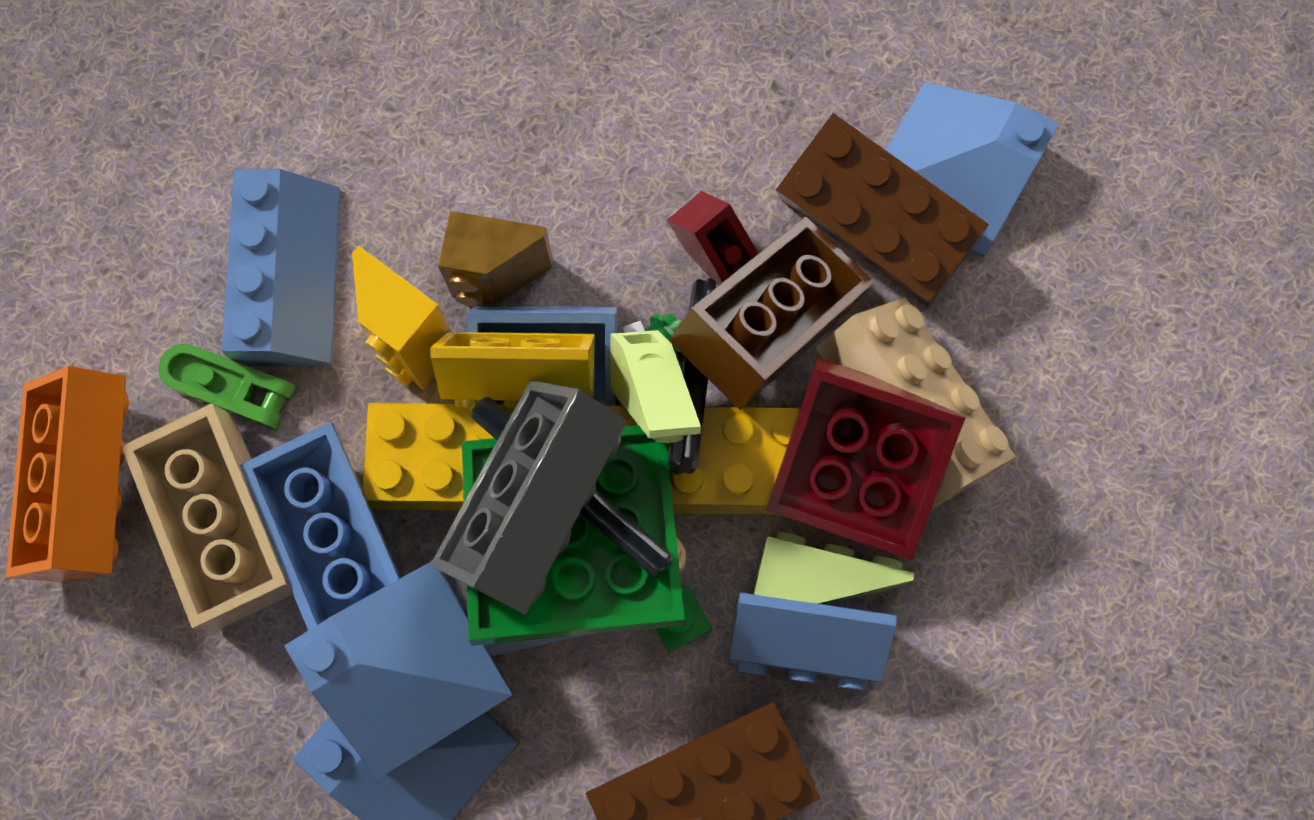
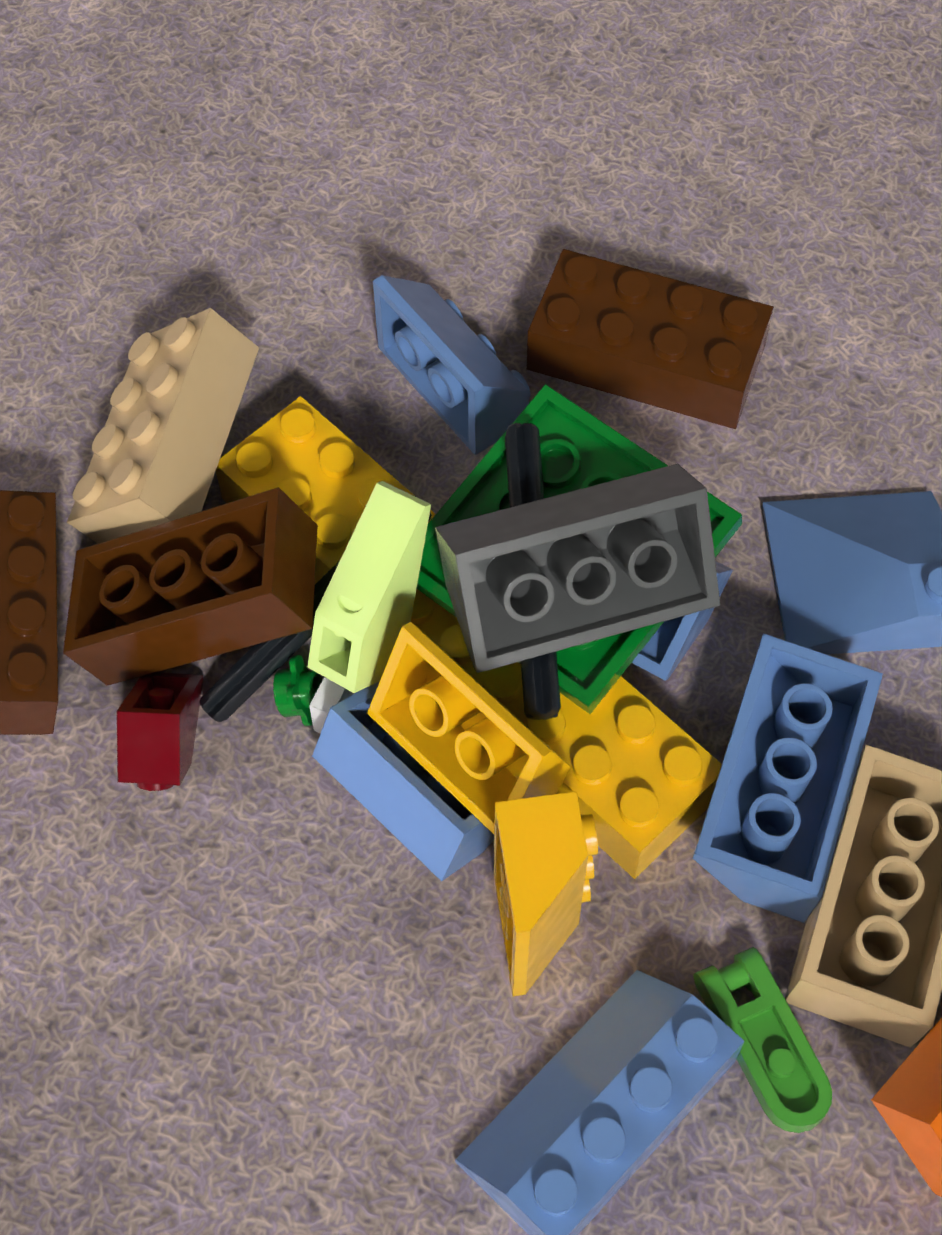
camera: 135 degrees left, 15 degrees down
medium blue slope [284,561,514,780] -> none
pearl gold slope [438,211,553,307] -> none
yellowish green slope [752,532,915,605] -> none
dark red slope [766,357,966,560] -> none

